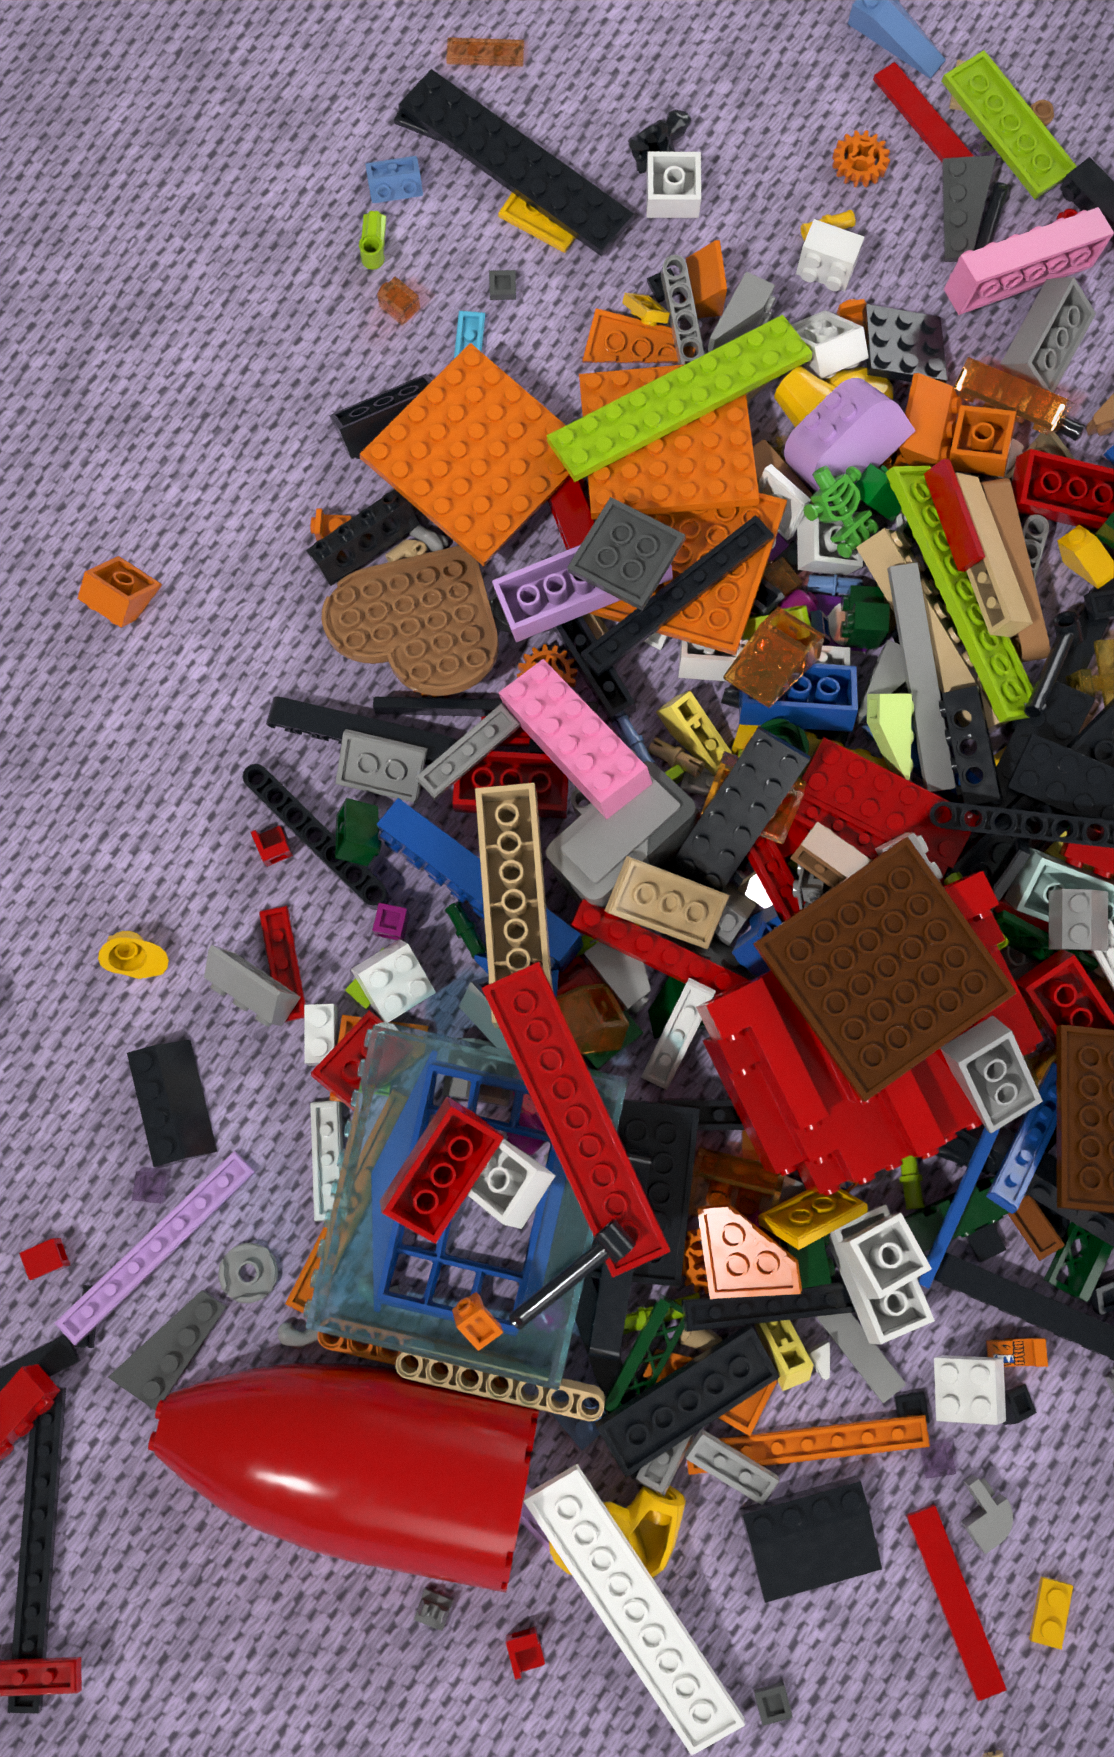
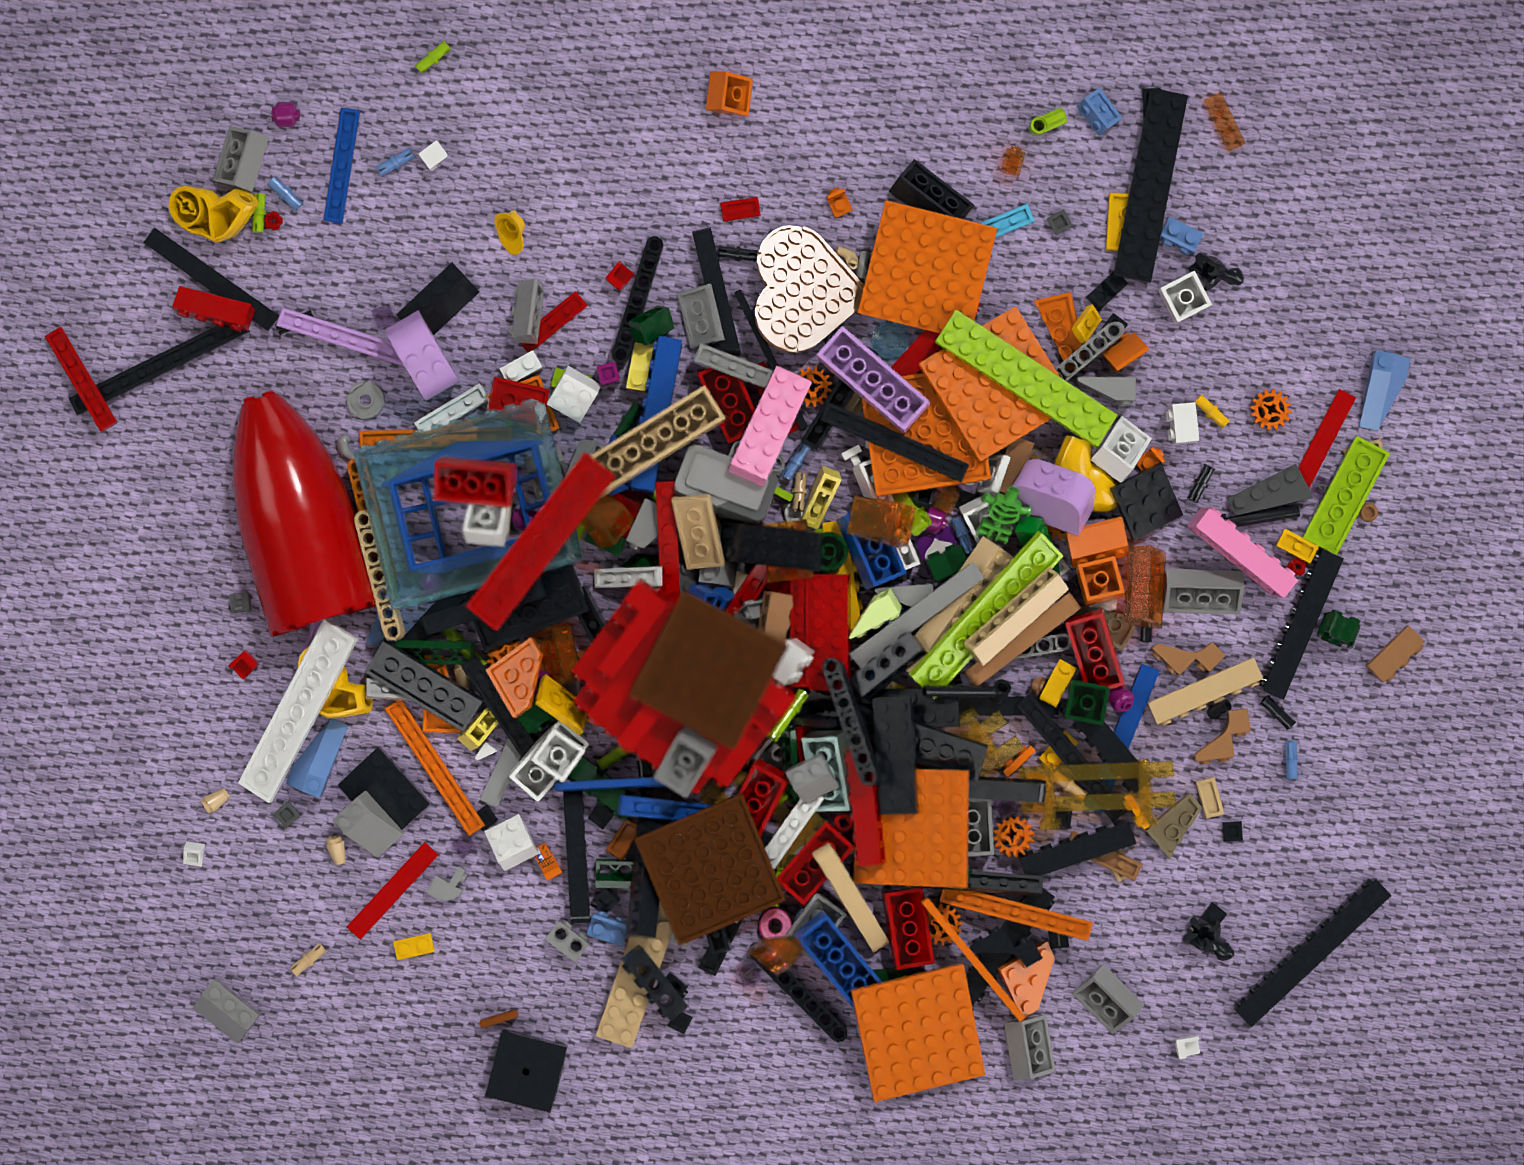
camera: 60 degrees right, 10 degrees up
red panel [19,1238,71,1280] -> none
dark grey wing [108,1290,227,1411] -> none
black brick [306,489,420,586] -> none
orange bracket [452,1292,504,1351] -> none
black piece [509,1219,636,1330] -> none
dark grey plate [567,497,686,611] -> none
light grey plate [685,1429,779,1505] -> none
dark blue tile [810,610,831,646] -> none
red tile [924,458,985,572] -> none
black slope [1003,1384,1037,1425] -> none
none -> medium blue wedge [286,719,349,798]
none -> tan cone [325,835,346,865]
none -> light grey slope [332,791,404,857]
none -> lavender brick [385,310,460,401]
none -> light yellow slope [626,340,655,393]
none -> black pin [718,246,758,262]
none -> red tile [720,197,761,222]
none -> white tile [841,445,862,467]
none -> clear light blue dish [871,321,909,359]
none -> medium nougat plate [1032,677,1047,696]
none -> black slope [1086,271,1128,311]
none -> medium blue bracket [1160,217,1204,256]
none -> black pin [1187,464,1215,503]
none -> yellow plate [1275,529,1319,564]

